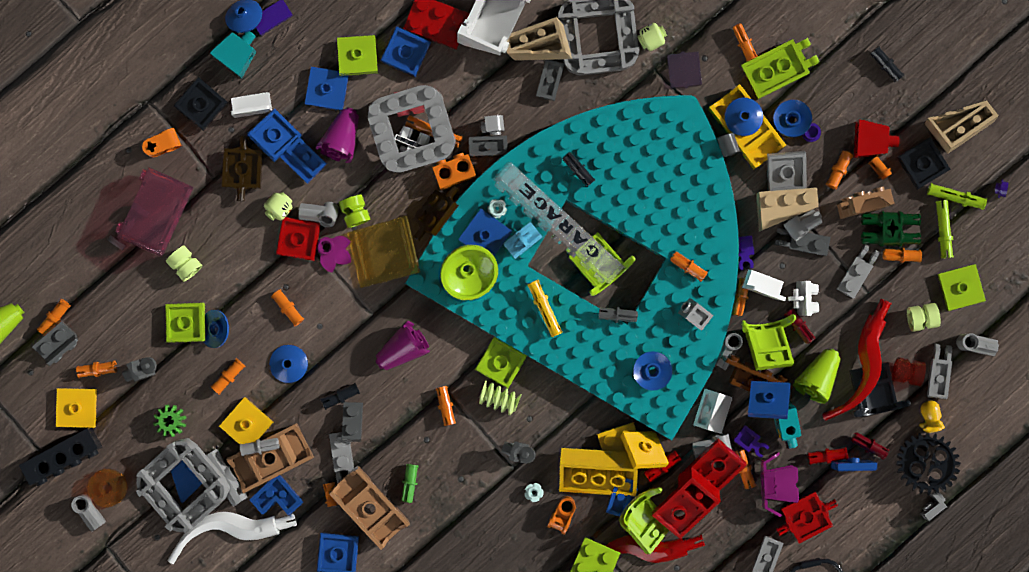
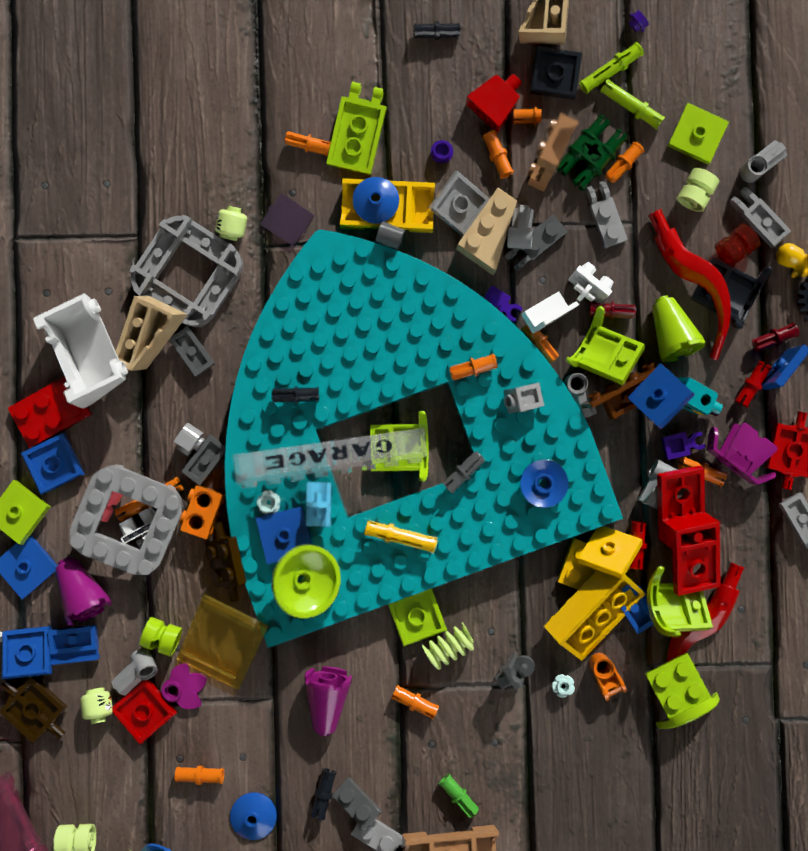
camera: 55 degrees left, 0 degrees up
white panel [693,389,732,434] -> none
blue dish [773,100,812,137] -> none

